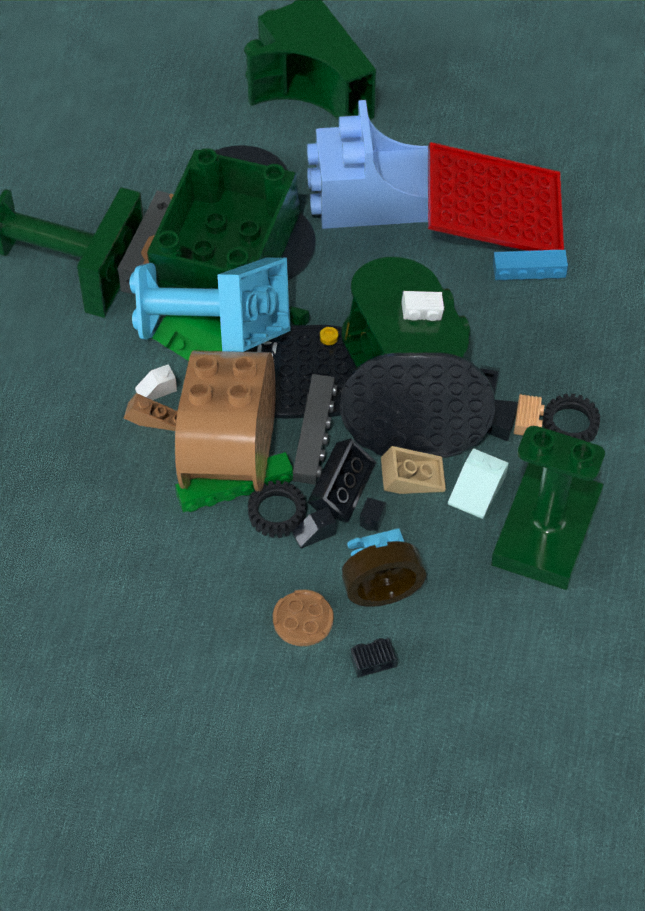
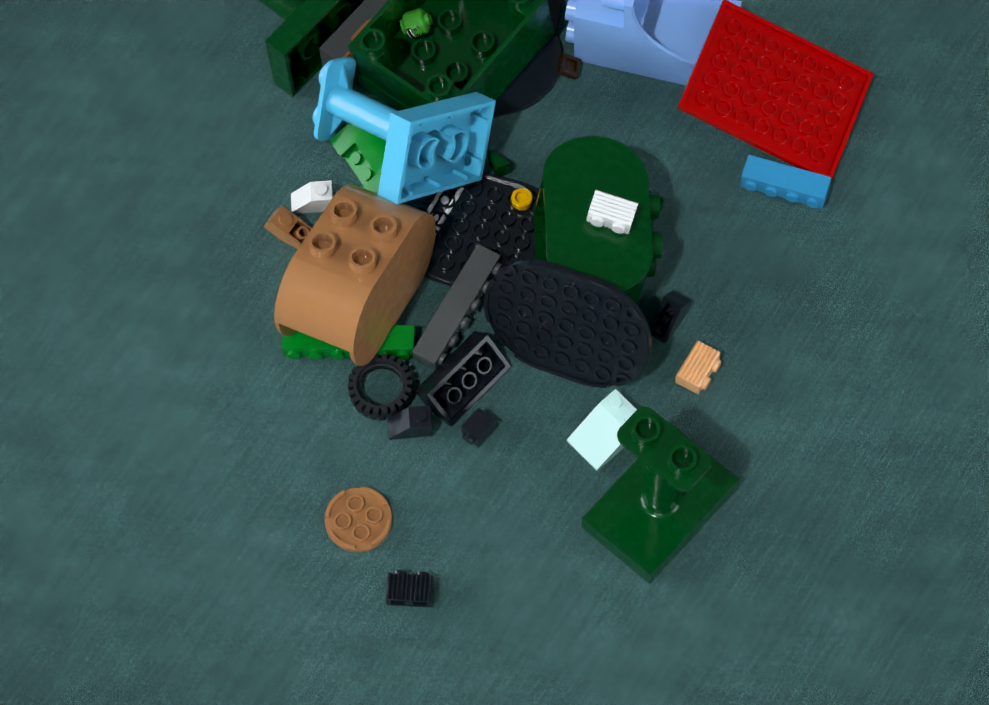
camera: 25 degrees right, 10 degrees up
dark brown brick [342,541,426,607] -> none
medium azure hinge [347,528,404,556] -> none
tan slope [381,446,446,494] -> none
black torso [486,400,518,441] -> none
black tyre [543,393,600,442] -> none
none -> bright green head [400,8,433,38]
none -> dark brown tile [557,53,581,80]

